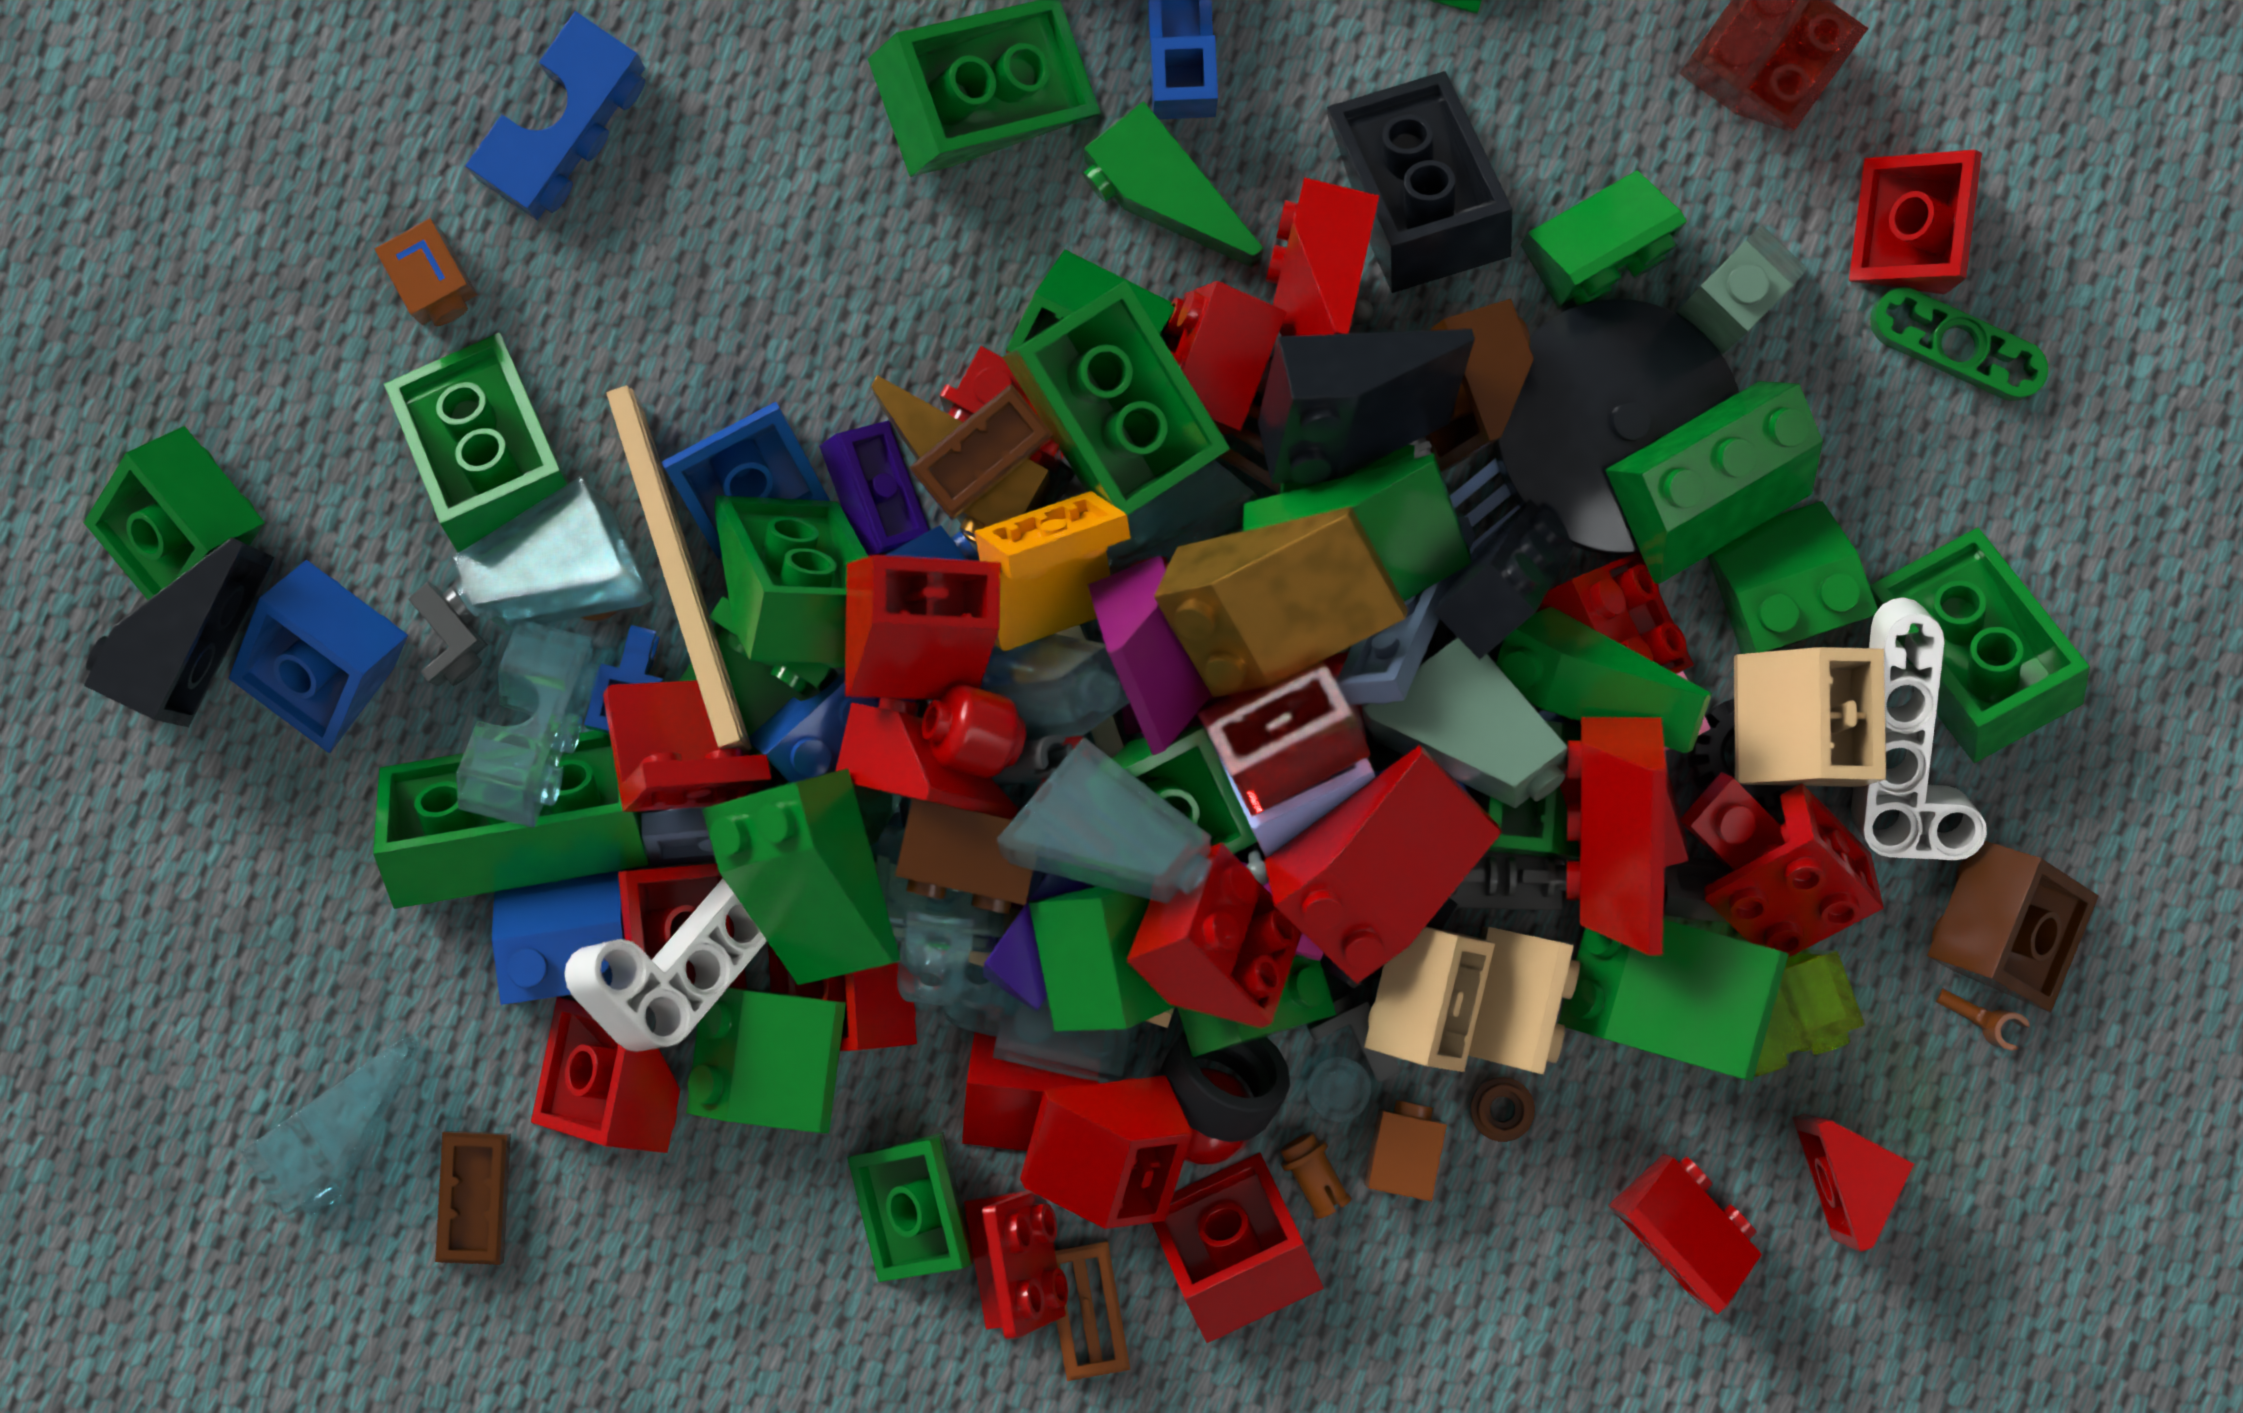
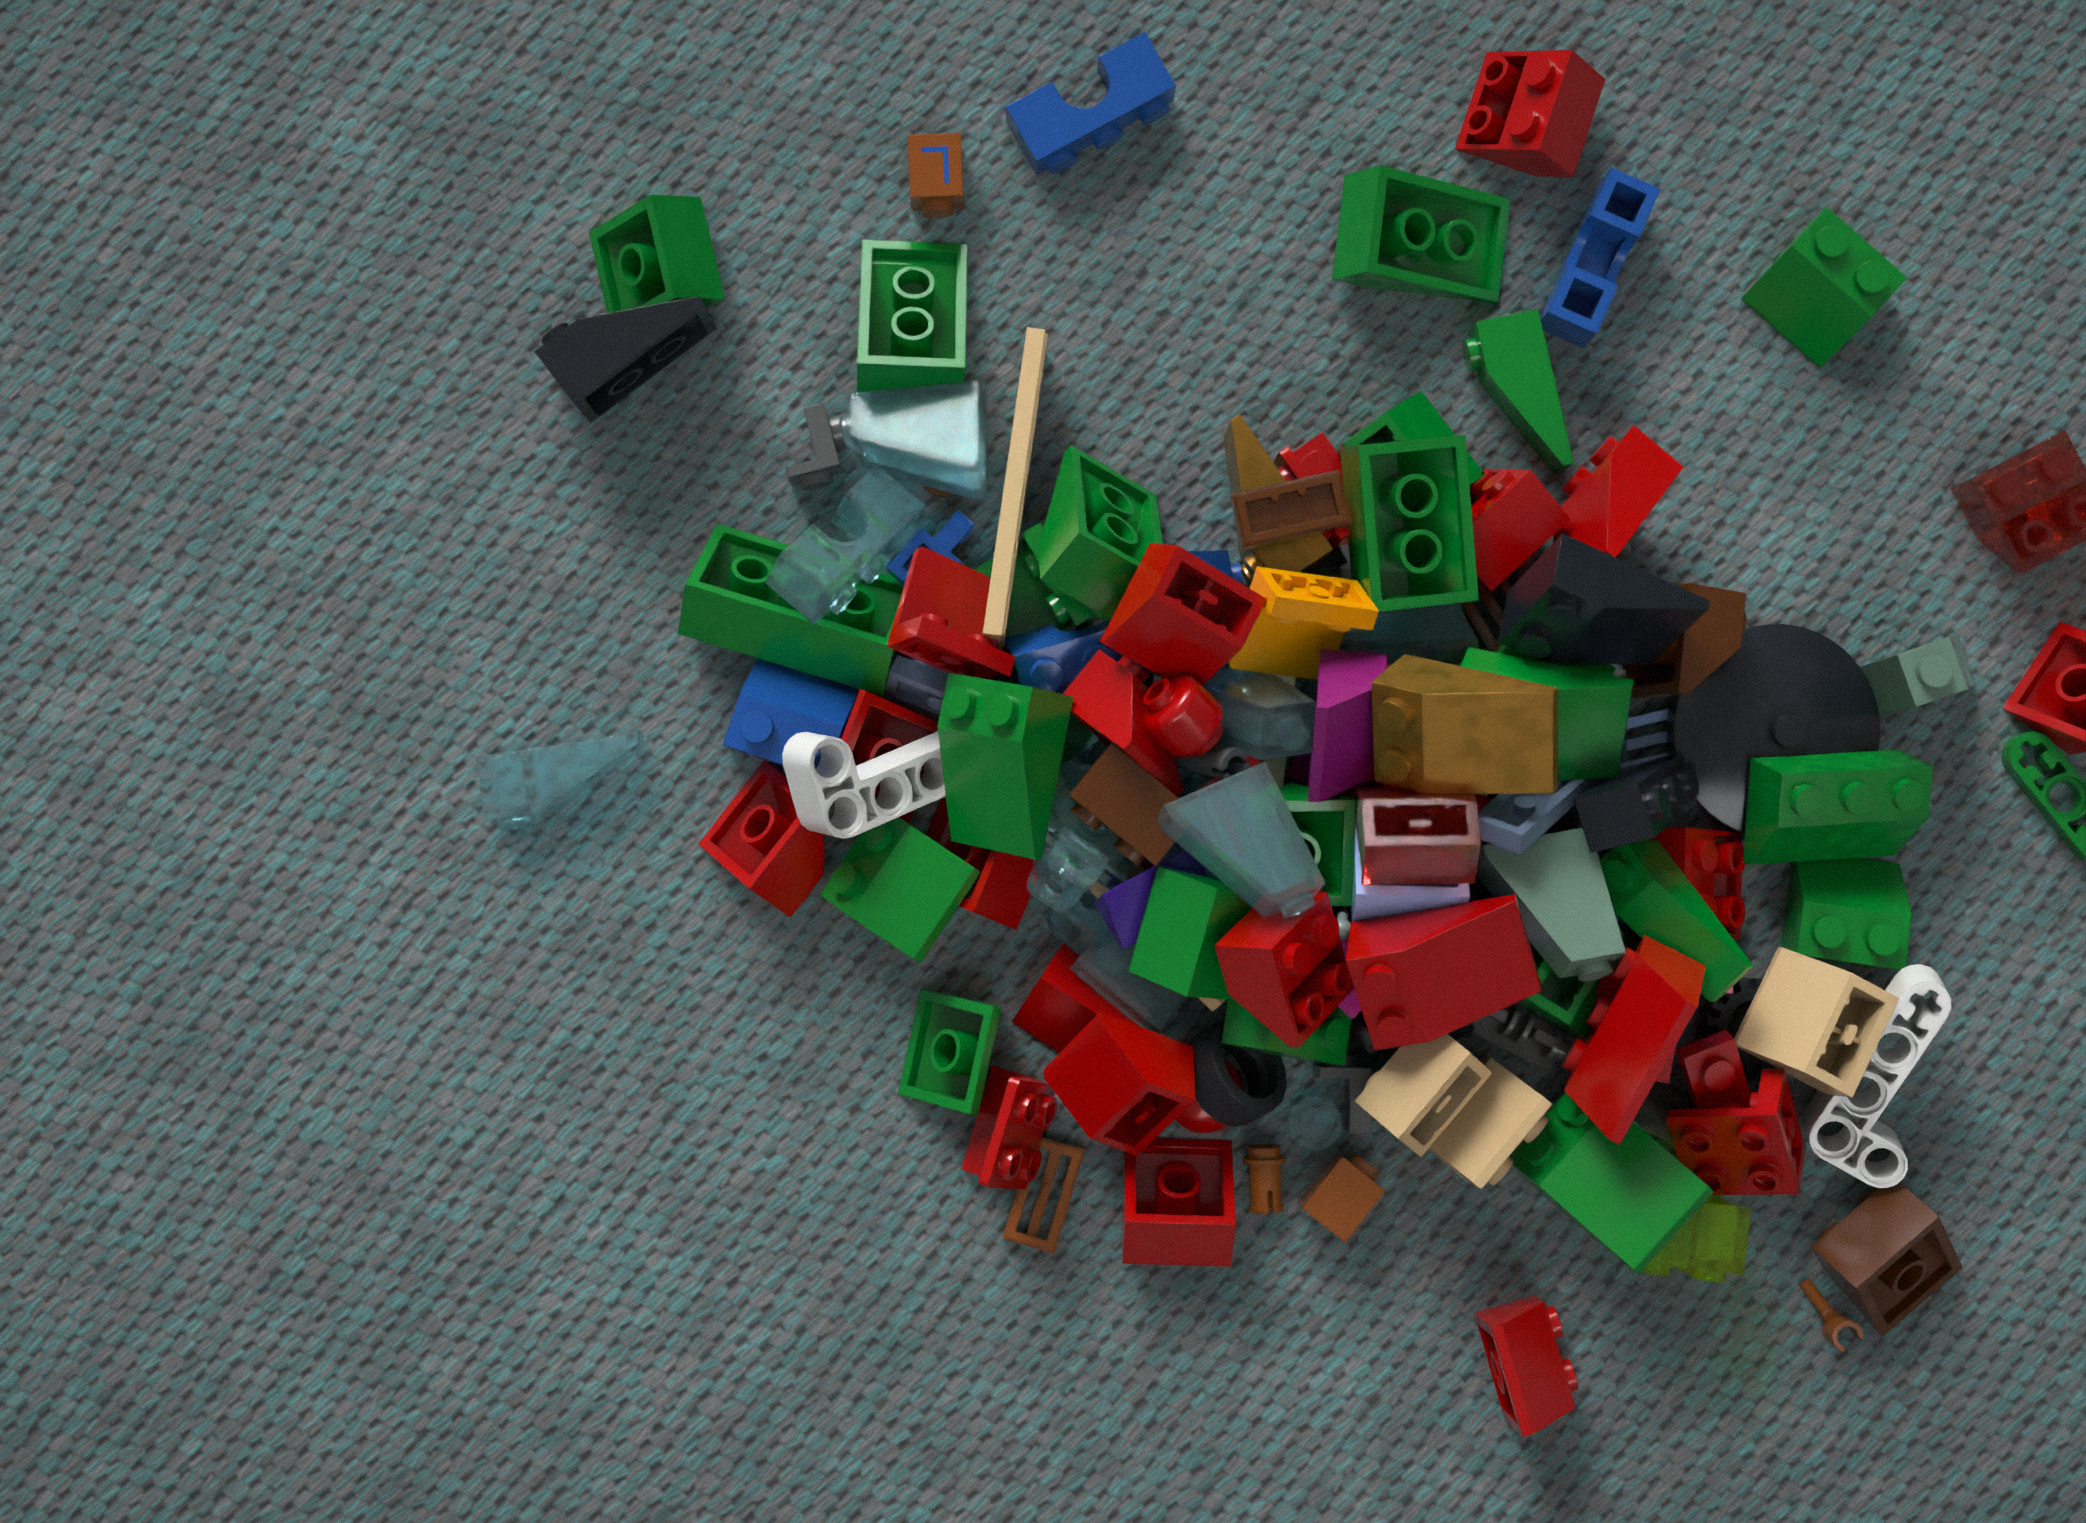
camera: 25 degrees right, 0 degrees up
blue slope [228,560,408,753] -> none
reddish brown plate [435,1131,511,1265] -> none
blue slope [662,402,830,559] -> none
dark purple slope [819,420,930,556] -> none
black slope [1327,71,1512,293] -> none
reddish brown plate [1470,1077,1535,1142] -> none
green slope [1520,170,1687,309] -> none
red slope [1792,1114,1914,1252] -> none
green slope [1869,527,2090,764] -> none

